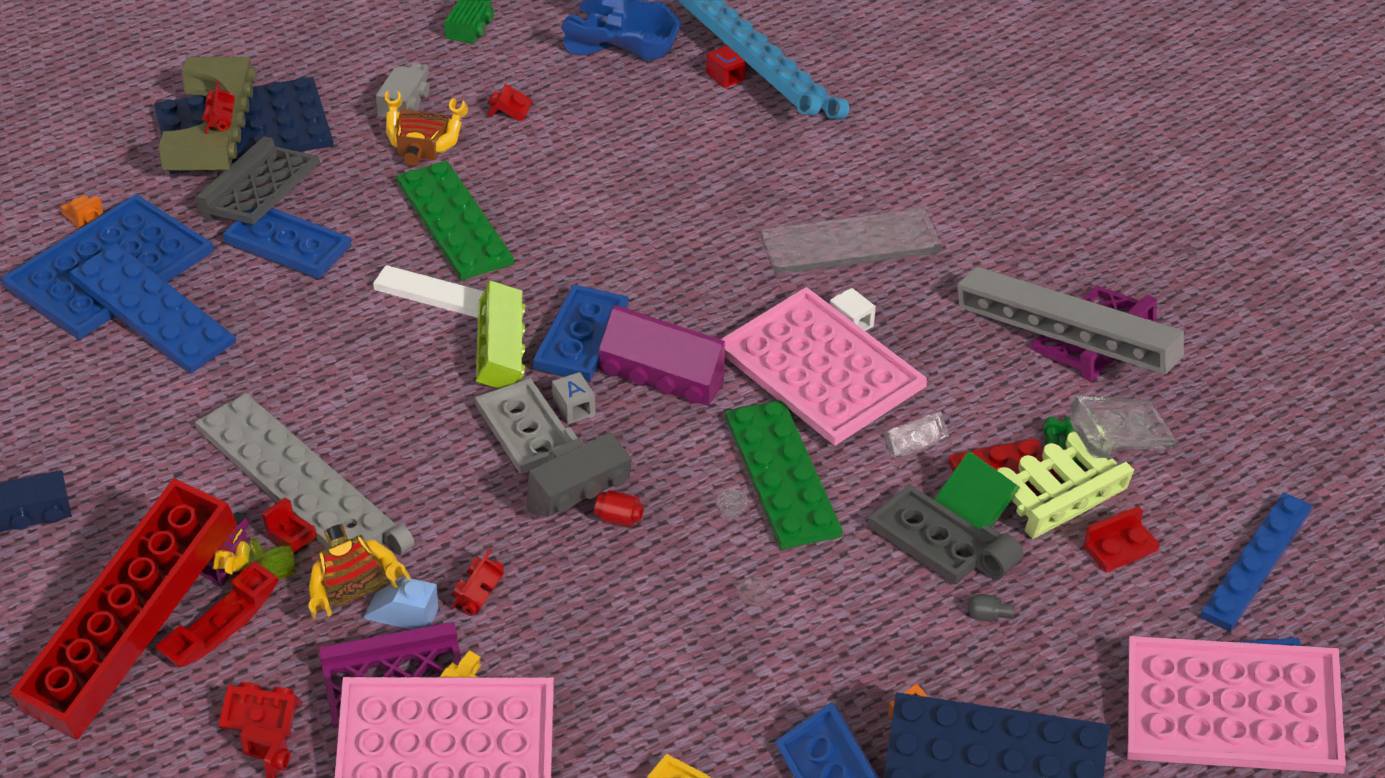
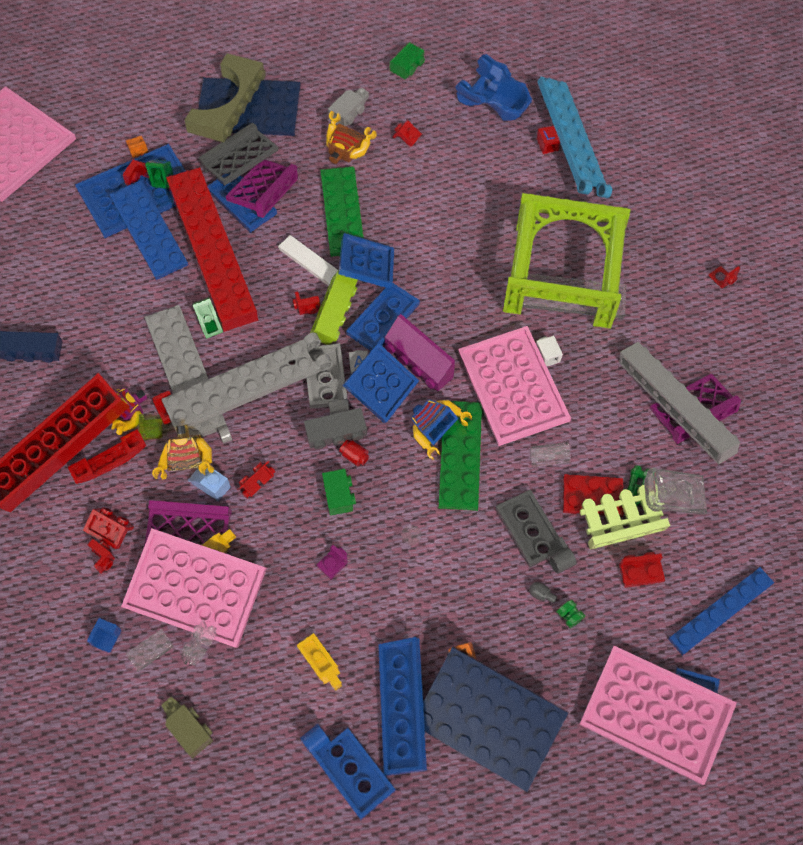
camera: 20 degrees right, 20 degrees up
red hinge [202,81,235,134] -> none
clear plate [717,489,749,517] -> none
green tile [934,451,1020,530] -> none
none -> red bracket [122,159,149,186]
none -> green slope [146,160,173,189]
none -> light grey hinge [162,333,333,433]
none -> red brick [166,167,258,332]
none -> slope [192,297,223,339]
none -> magenta fence [226,160,298,218]
none -> red bracket [292,291,320,315]
none -> magenta bracket [316,545,348,580]
none -> green brick [322,469,356,516]
none -> blue plate [338,233,394,289]
none -> blue plate [342,343,419,423]
none -> torso [411,400,472,460]
none -> lime arch [503,193,631,329]
none -> green wheel [557,599,586,629]
none -> red bracket [708,266,741,289]

